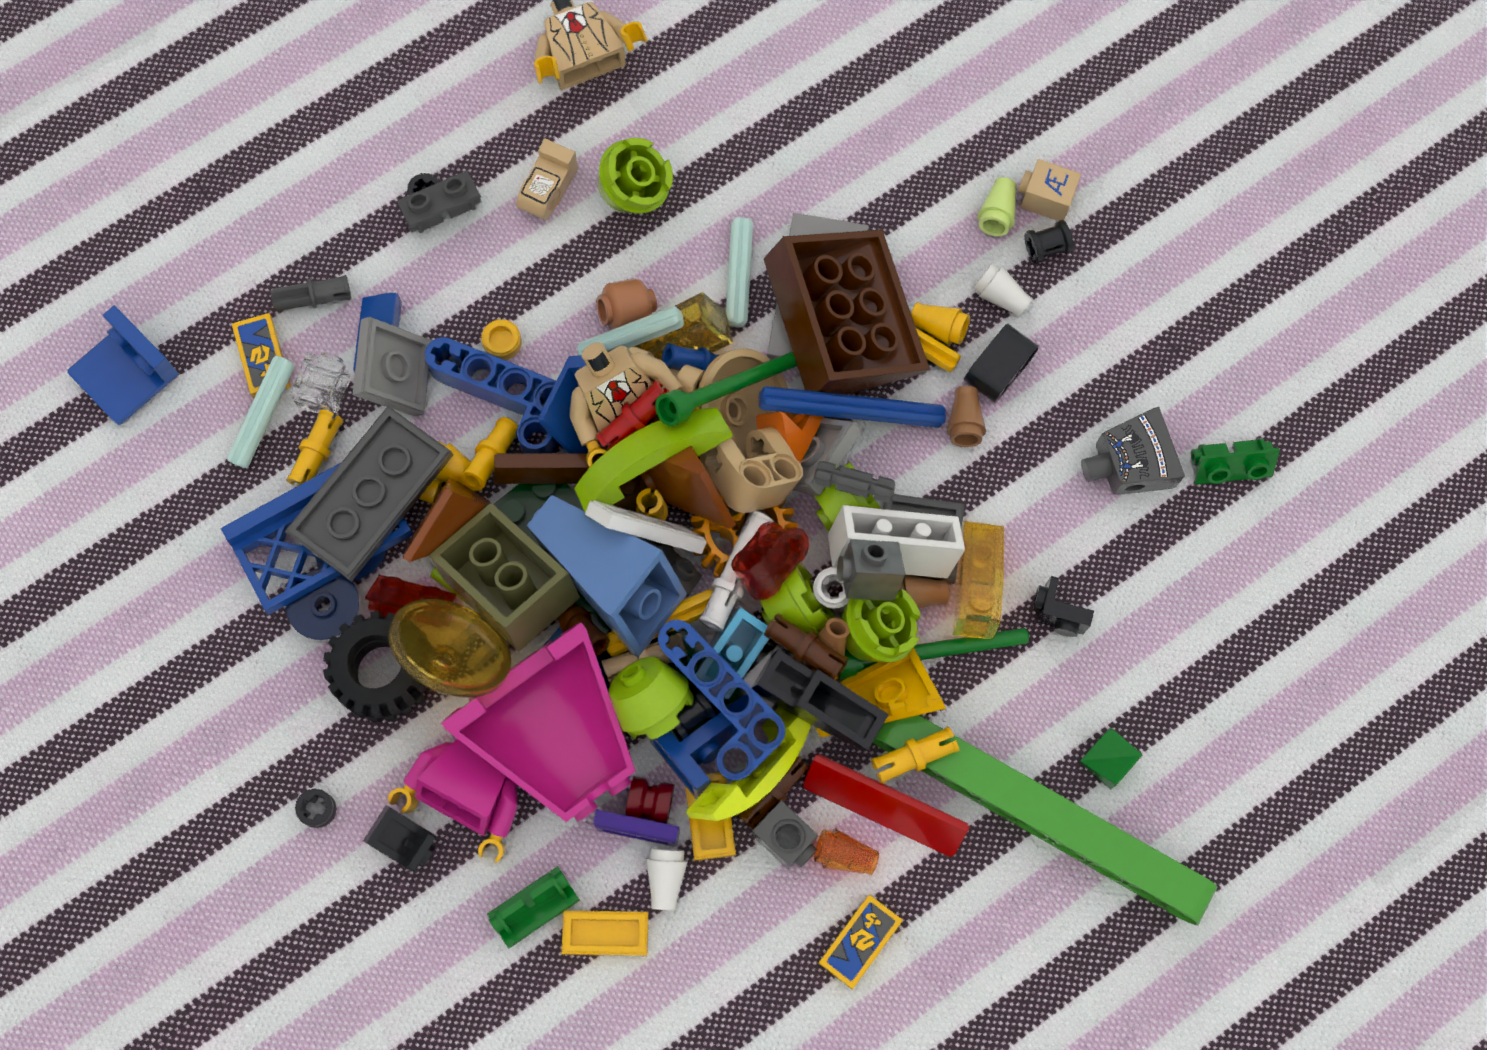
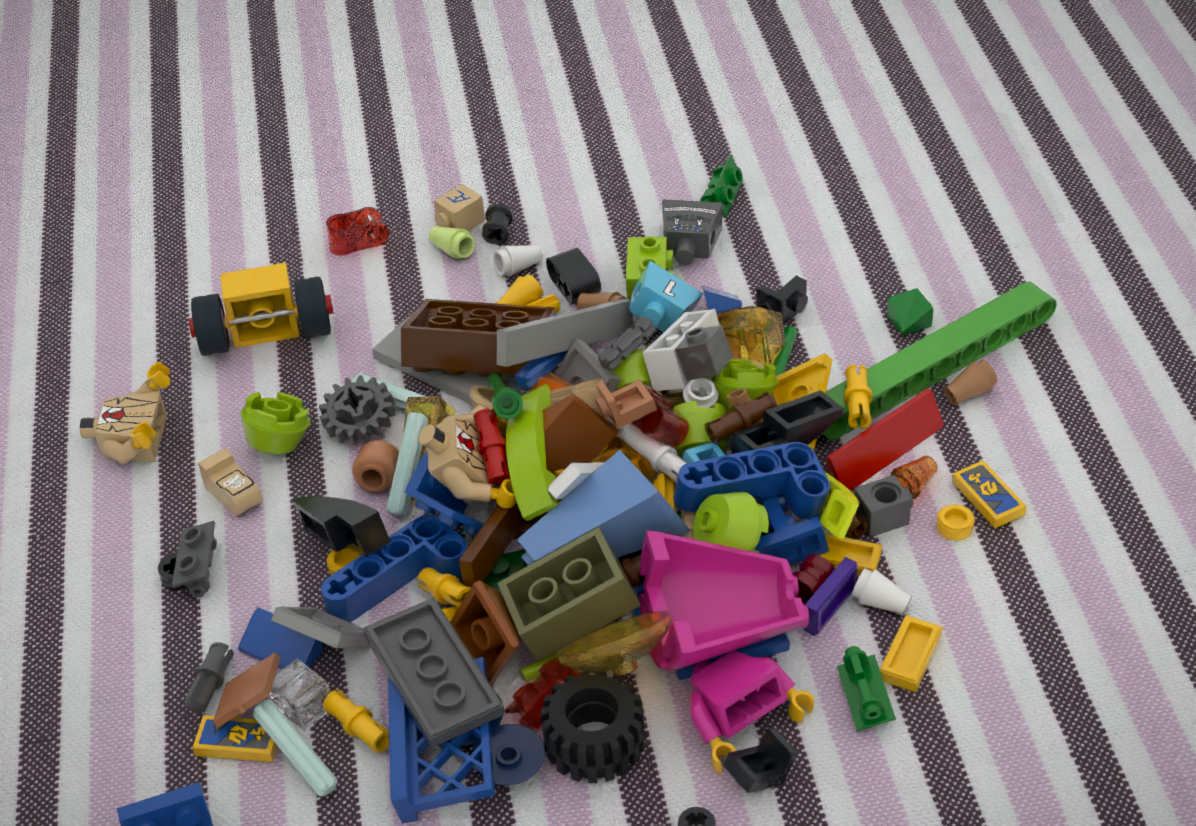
camera: 60 degrees left, 30 degrees down
none -> brick [188,263,334,356]
none -> nougat piece [213,652,281,727]
none -> black slope [293,497,391,557]
none -> dark grey gear [319,375,396,446]
none -> clear red piece [326,207,390,256]
none -> light grey tile [497,299,633,367]
none -> nougat bracket [595,380,657,429]
none -> lime brick [626,236,673,300]
none -> medium azure torso [629,261,703,333]
none -> blue slope [702,286,743,314]
none -> yellow tile [936,504,975,541]
none -> medium nougat cone [944,360,997,405]

